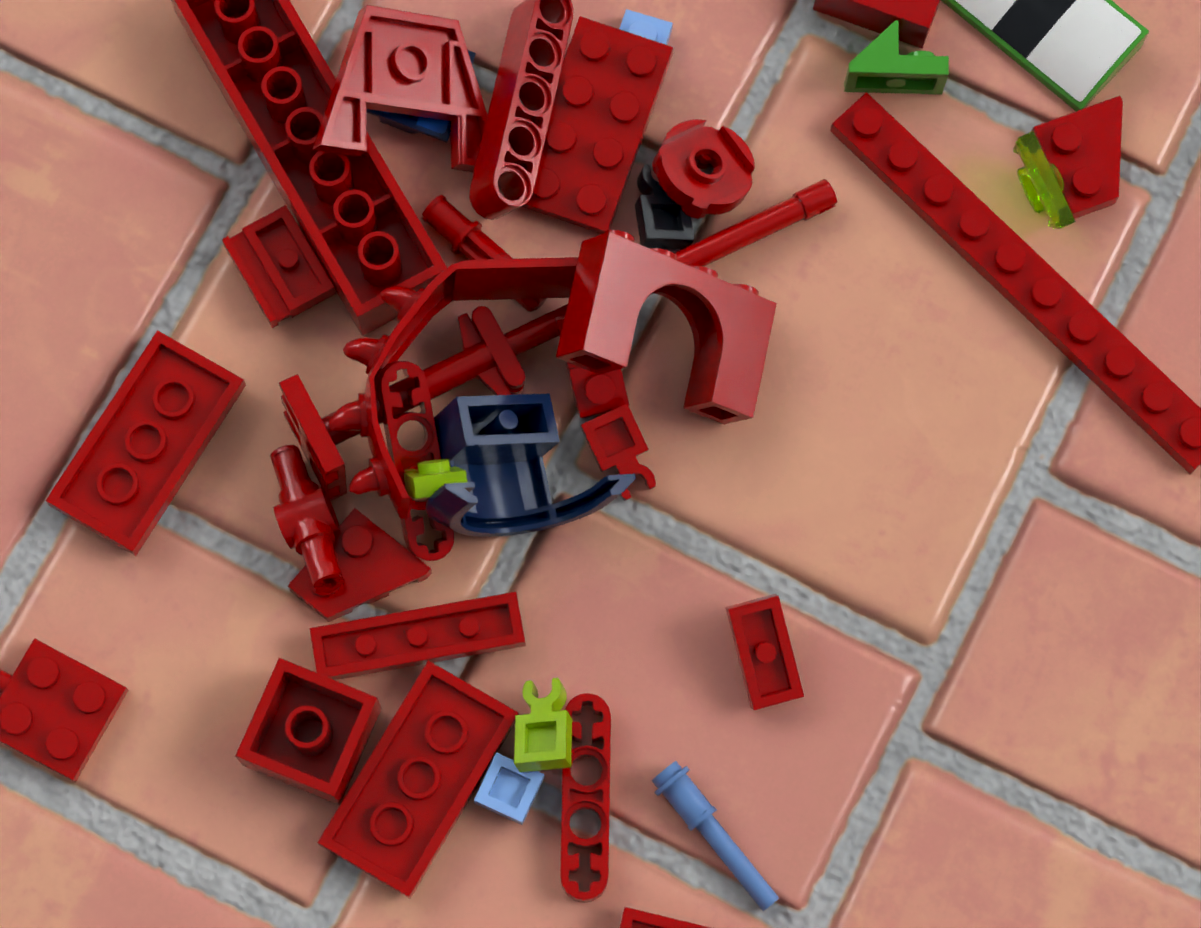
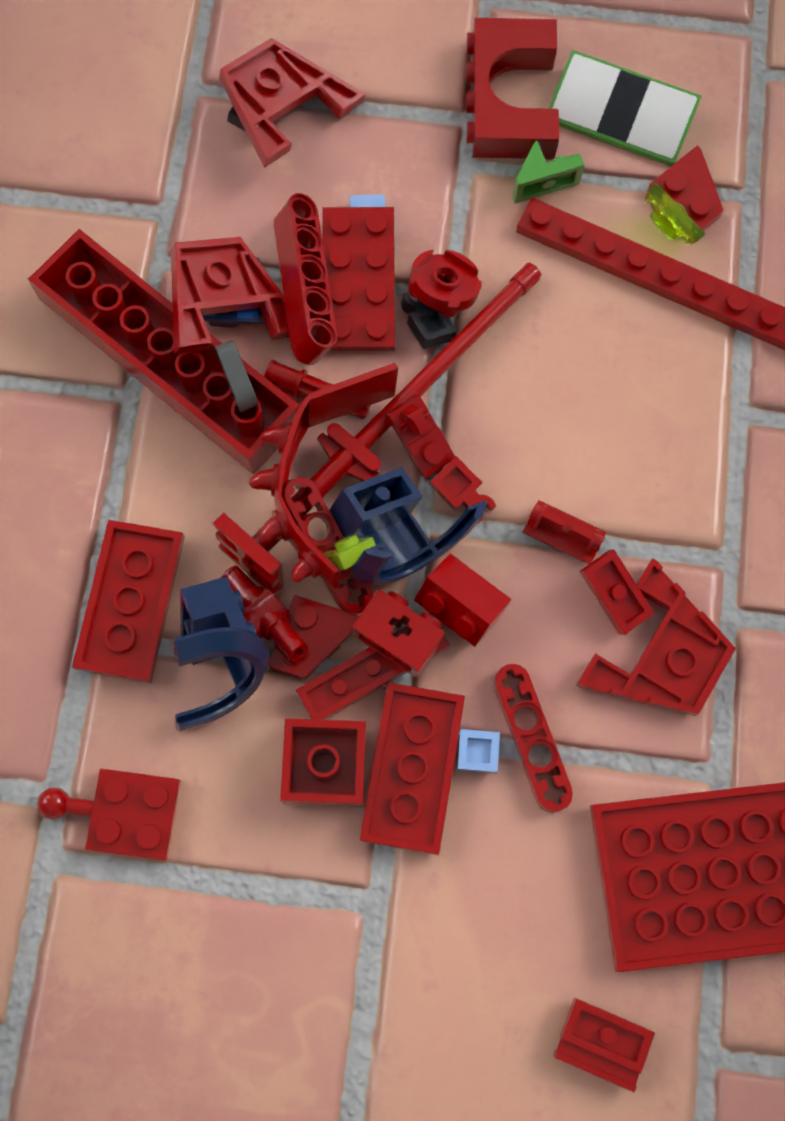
camera: 20 degrees left, 0 degrees up
red plate [222,205,336,329] -> none
lime plate [514,678,572,772] -> none
red arch [556,230,777,424] -> none
medium blue pin [652,761,779,911] -> none
none -> dark blue piece [174,577,269,731]
none -> dark grey beam [215,340,259,412]
none -> red brick [352,589,445,679]
none -> red brick [414,553,512,647]
none -> red hinge [522,500,606,564]
none -> red wing [576,558,736,716]

